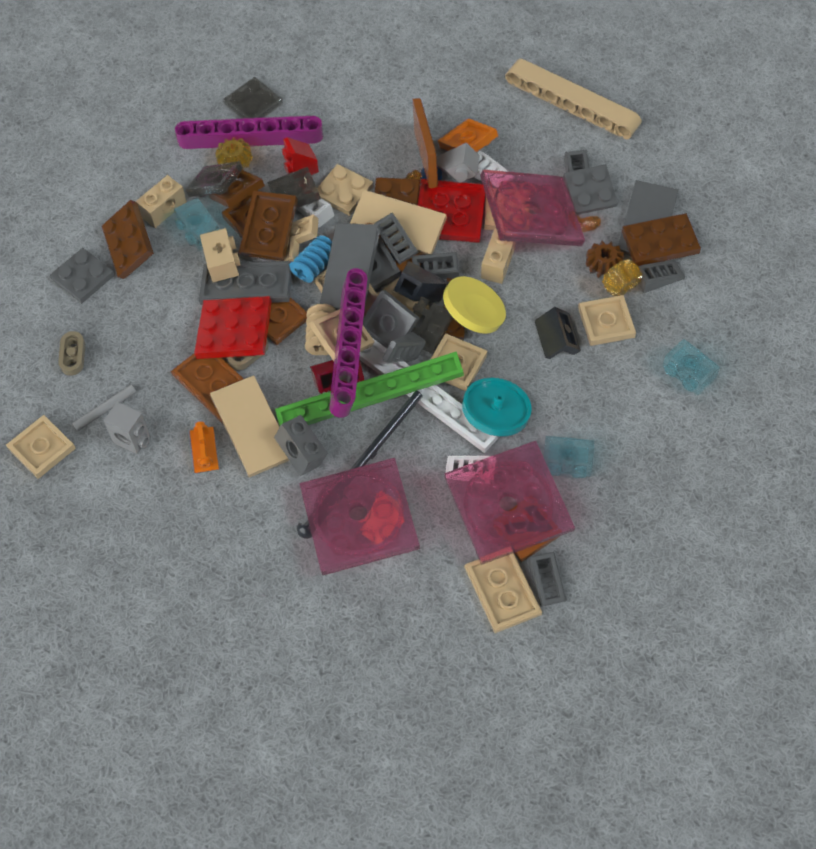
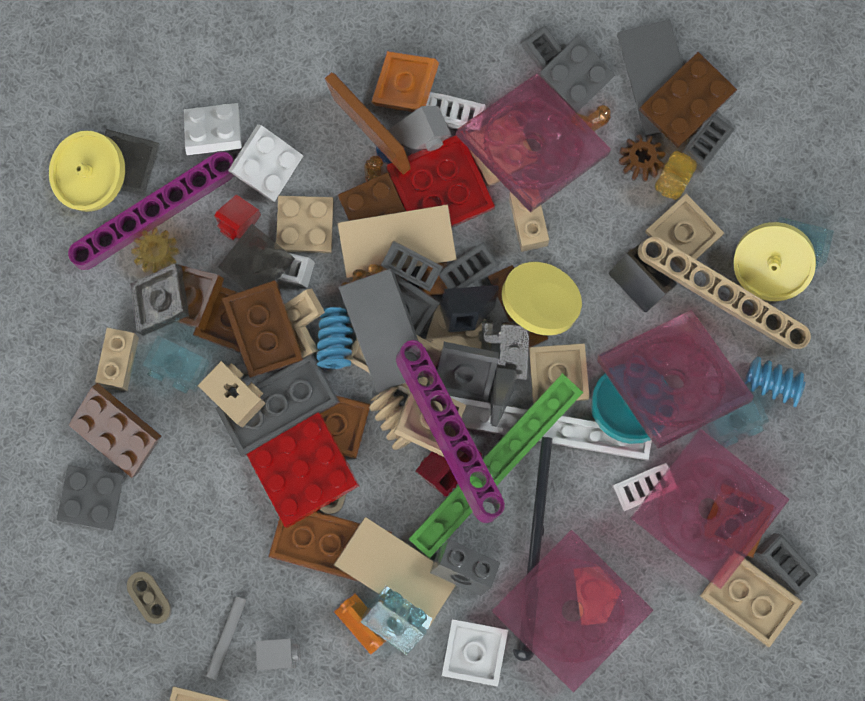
camera: 30 degrees left, 20 degrees up
none -> light yellow piece [49,131,125,212]
none -> white plate [184,103,242,155]
none -> white plate [228,124,303,202]
none -> clear light blue brick [361,586,432,655]
none -> white plate [442,619,508,686]
none -> clear pink piece [597,310,754,449]
none -> tan beam [638,237,811,349]
none -> light yellow piece [734,222,816,301]
none -> dark azure piece [743,356,806,408]

